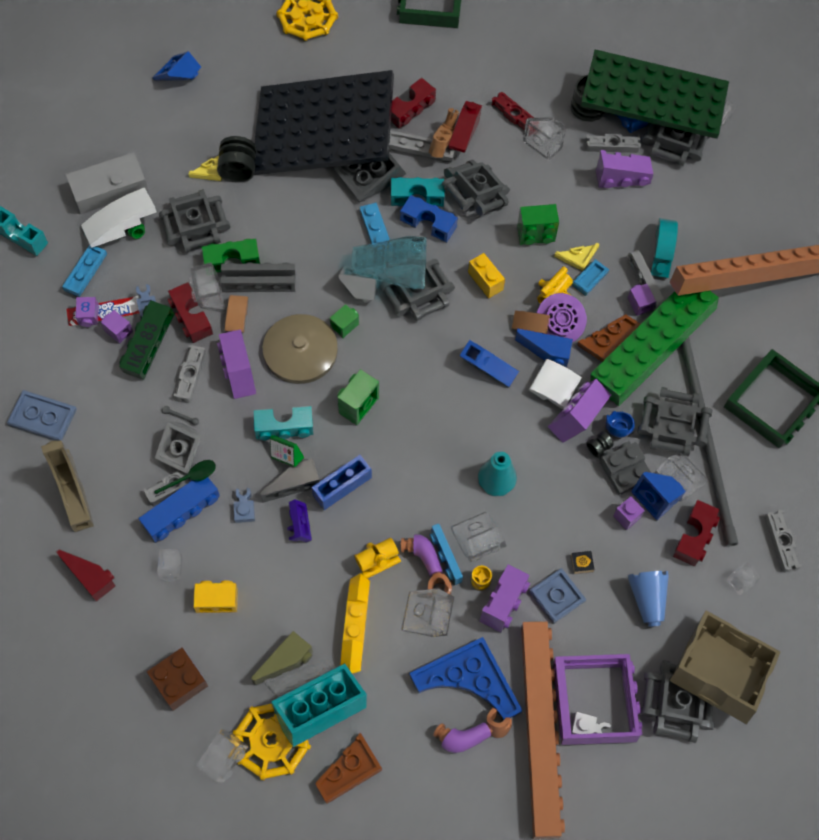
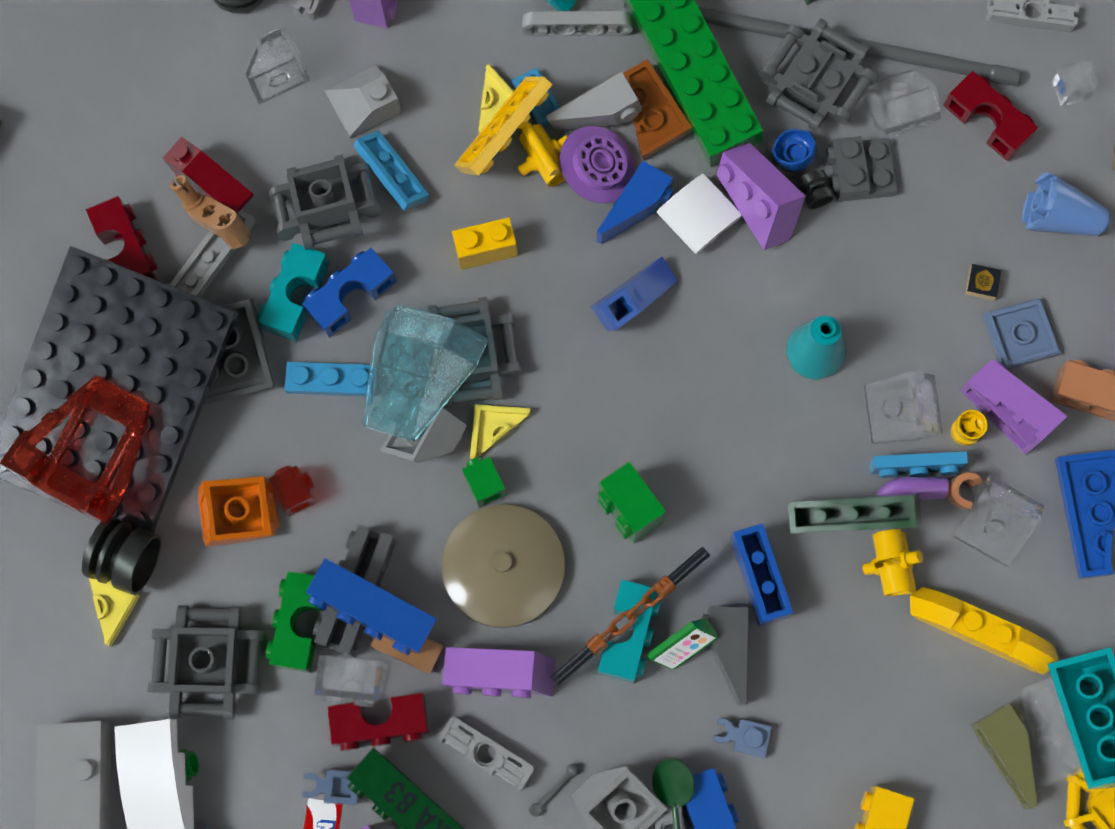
camera: 65 degrees left, 10 degrees up
dark purple plate [287,499,312,542] -> none
dark red piece [491,92,539,135] -> none
medium nougat slope [512,310,550,334] -> none
green brick [517,204,559,245] -> none
medium lavender brick [613,496,645,530] -> none
medium lavender brick [628,284,656,316] -> none
blue slope [631,472,686,520] -> none
none -> clear red windscreen [0,375,150,524]
none -> orange slope [198,476,280,547]
none -> clear red brick [269,465,316,517]
none -> blue brick [305,558,437,656]
none -> light grey slope [324,65,401,139]
none -> dark azure plate [353,130,429,211]
none -> yellow plate [454,77,553,176]
none -> light yellow tile [470,404,531,460]
none -> light grey slope [546,72,642,131]
none -> piece [550,547,710,686]
none -> dark green brick [788,493,922,533]

